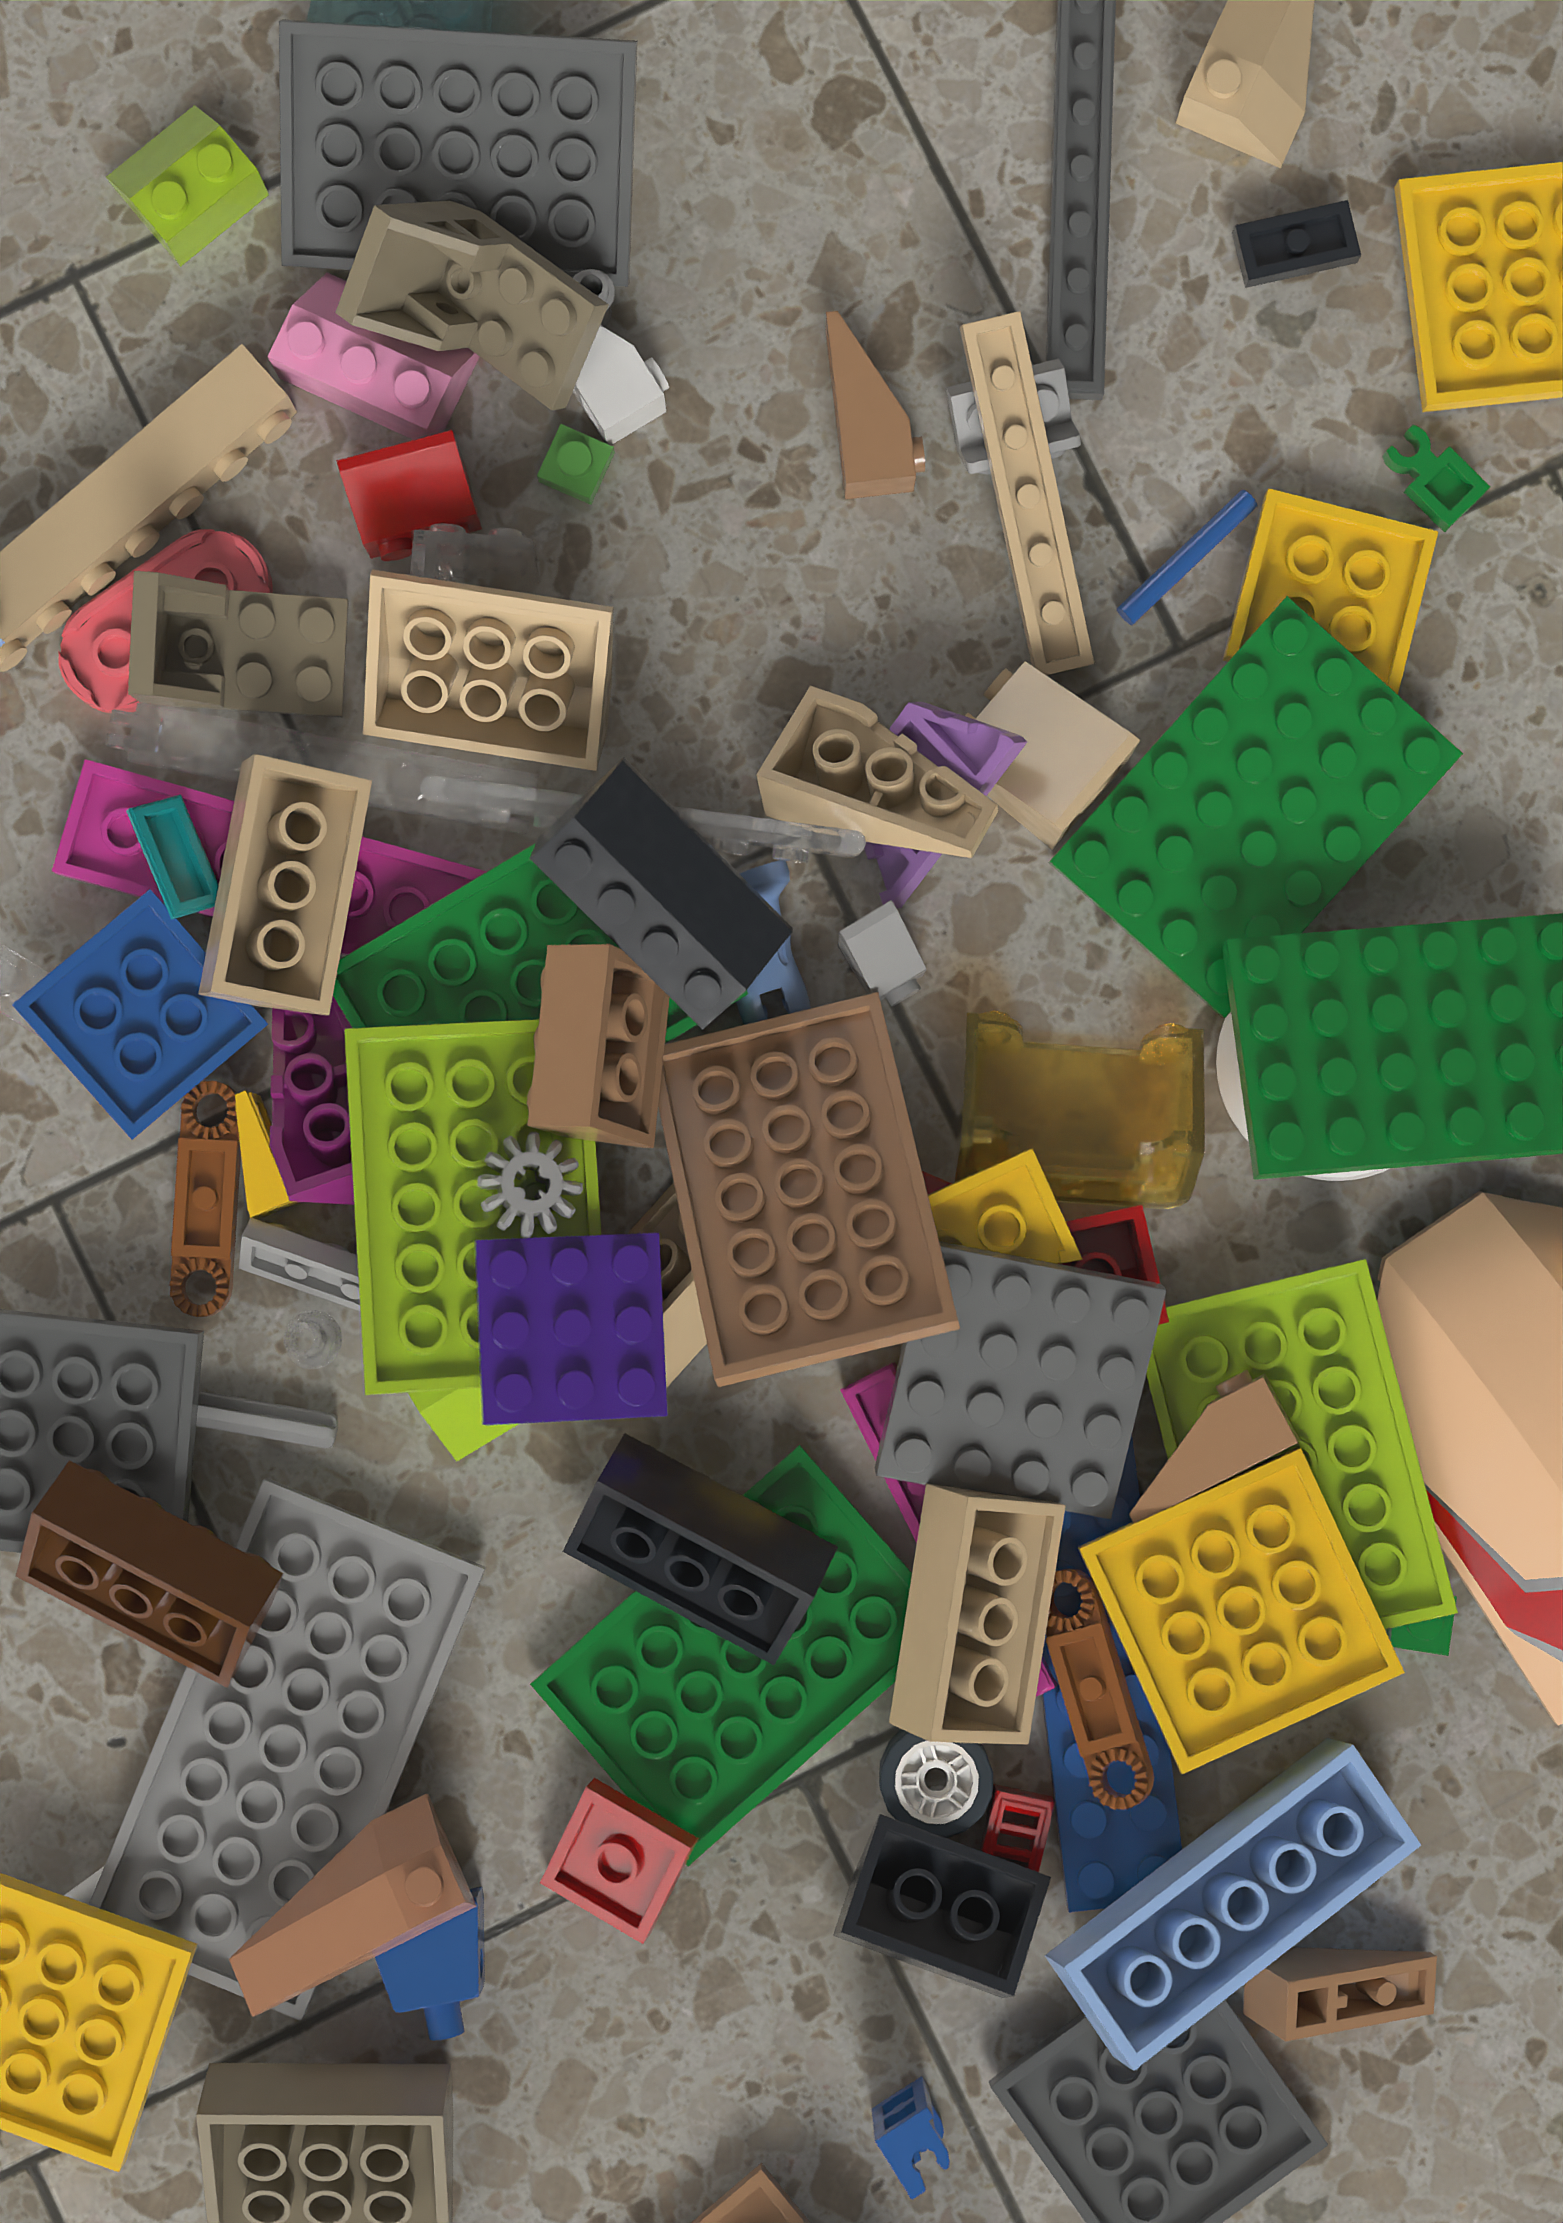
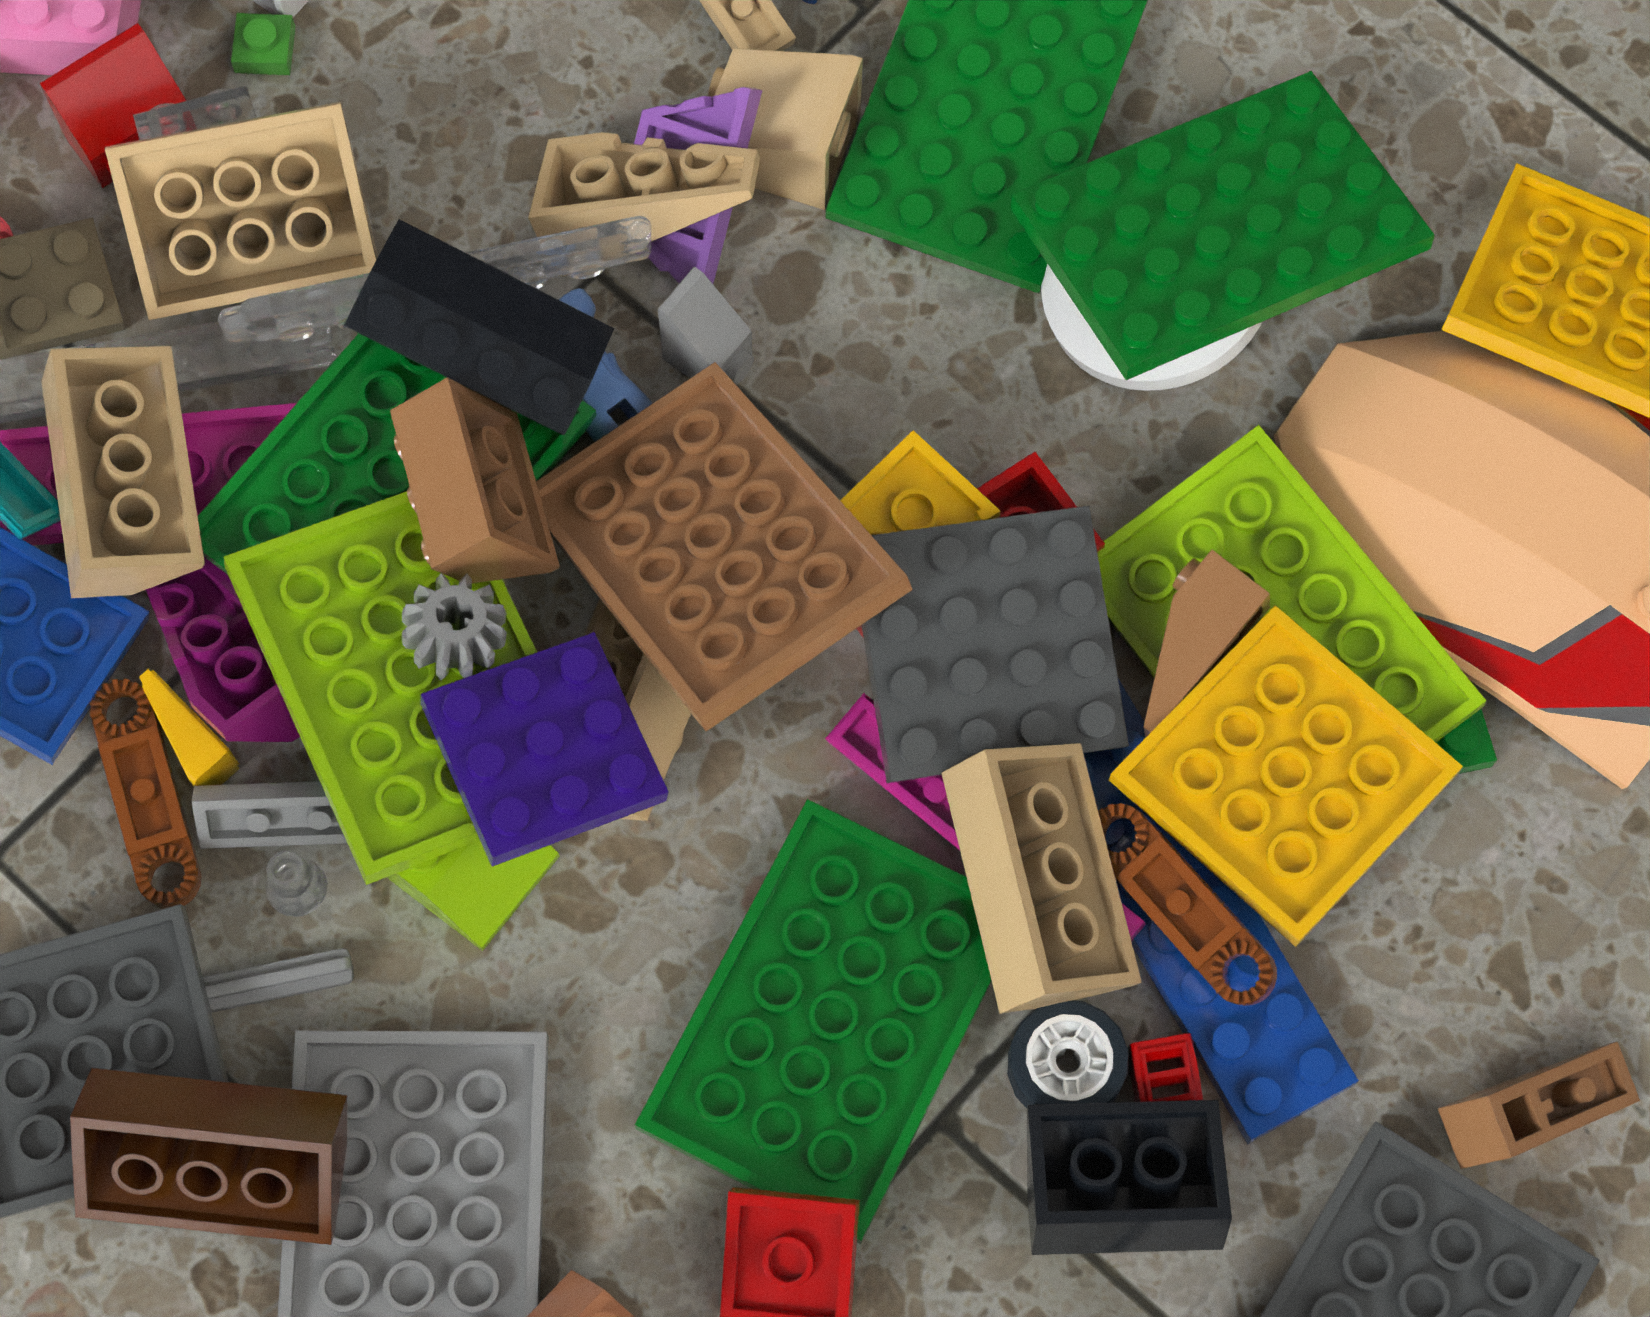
camera: 25 degrees left, 15 degrees down
black slope [562,1433,838,1665] -> none
clear yellow windscreen [955,1011,1205,1209] -> none
light blue brick [1044,1738,1421,2071] -> none

